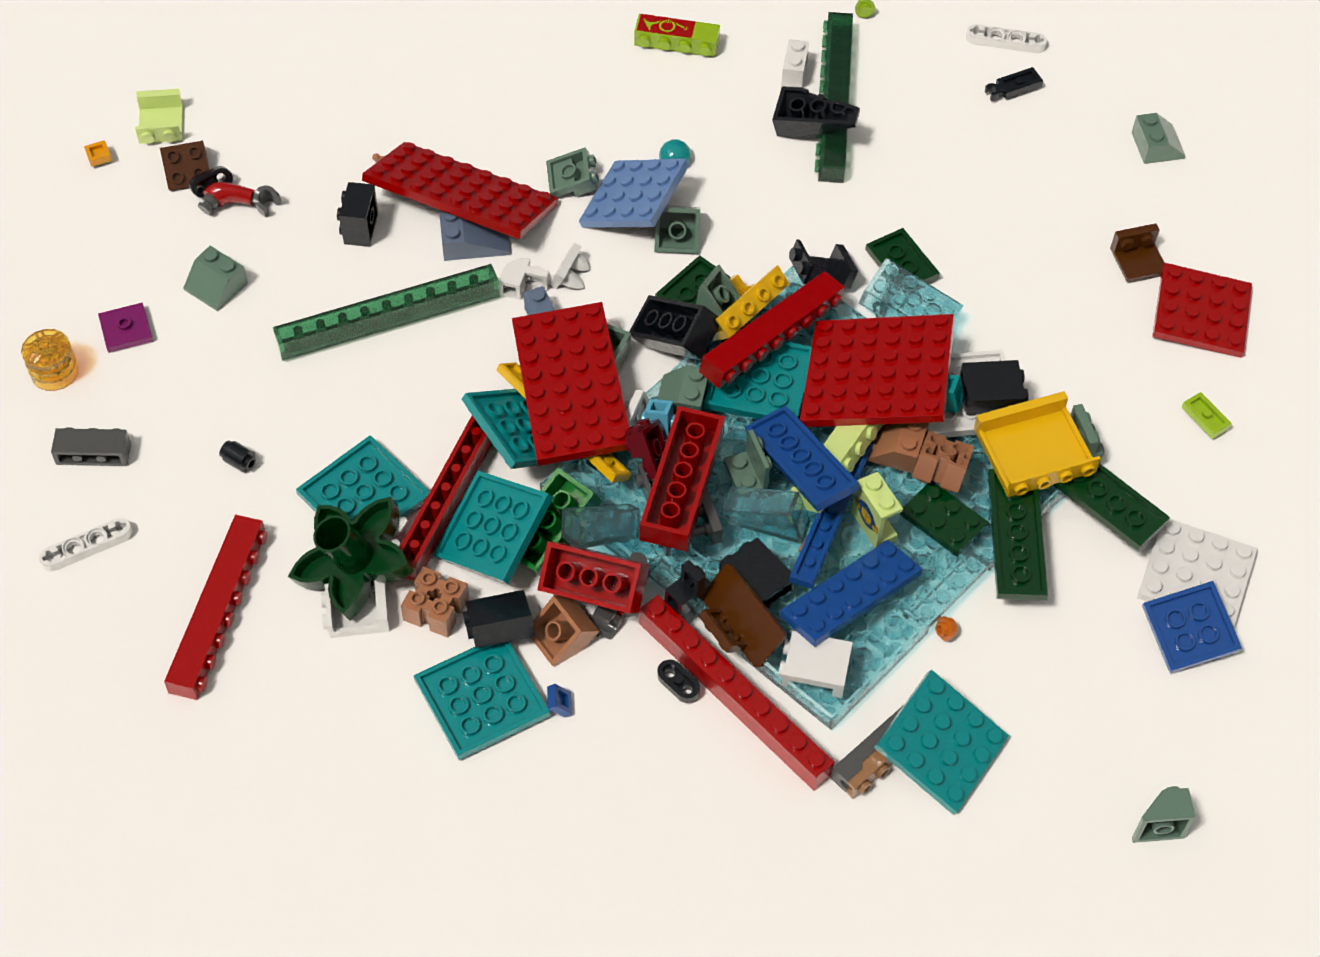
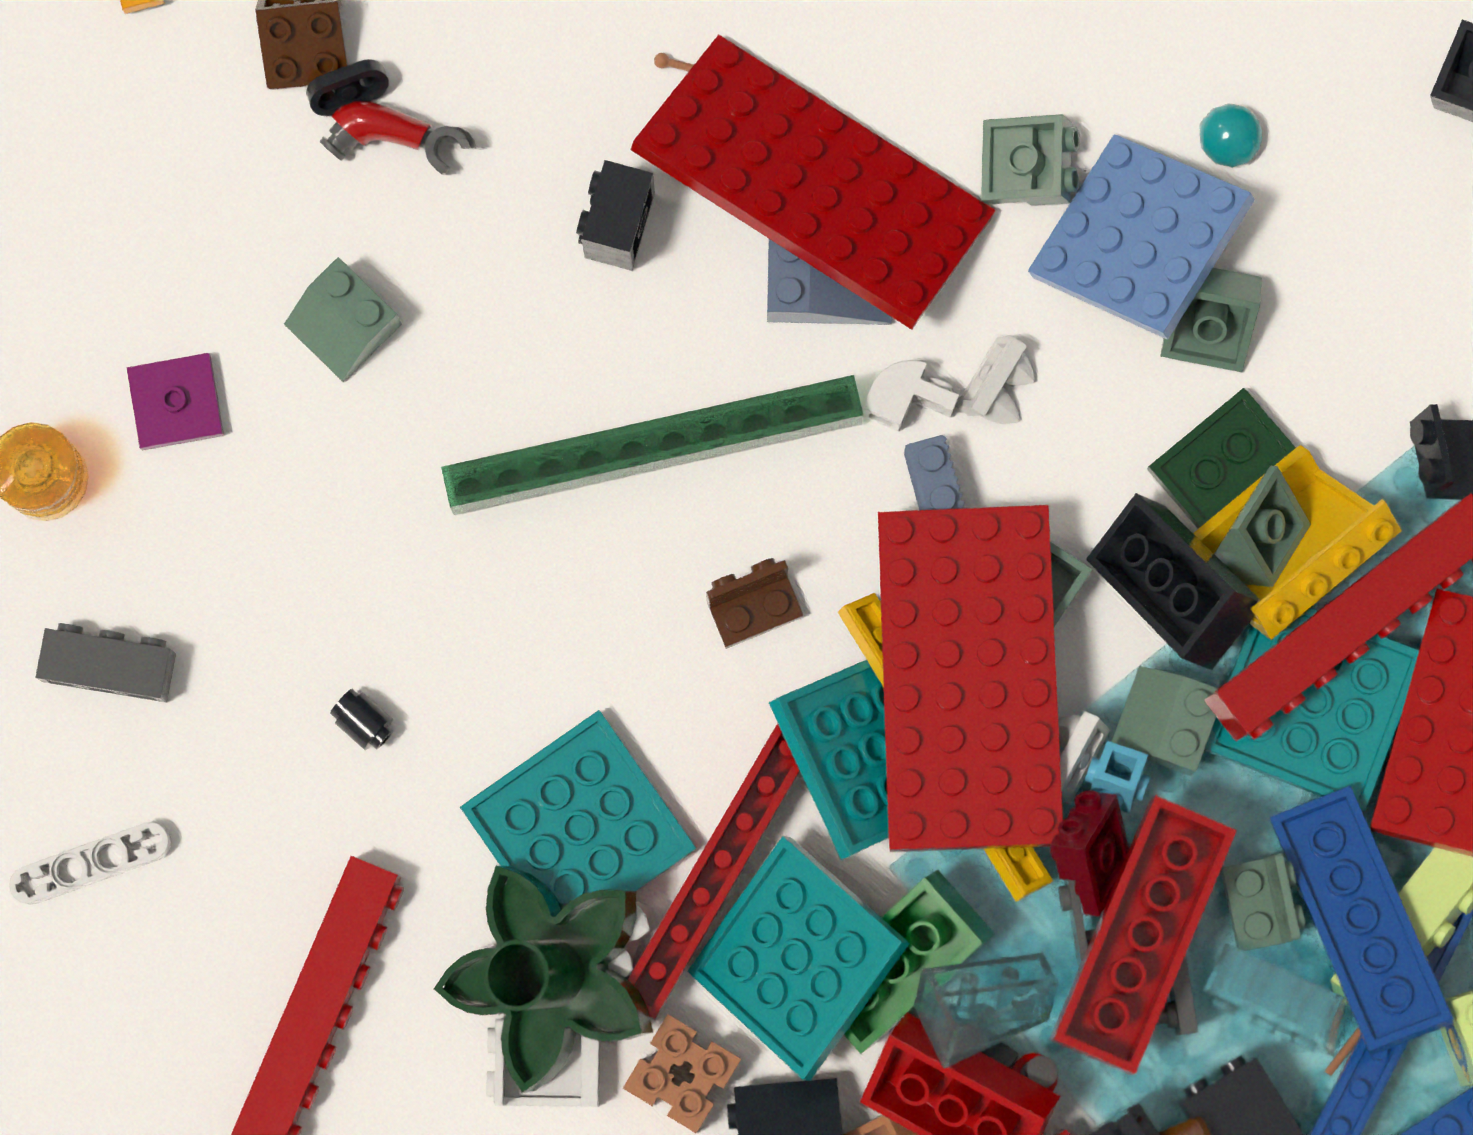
camera: 10 degrees right, 25 degrees up
none -> reddish brown bracket [706,558,804,649]

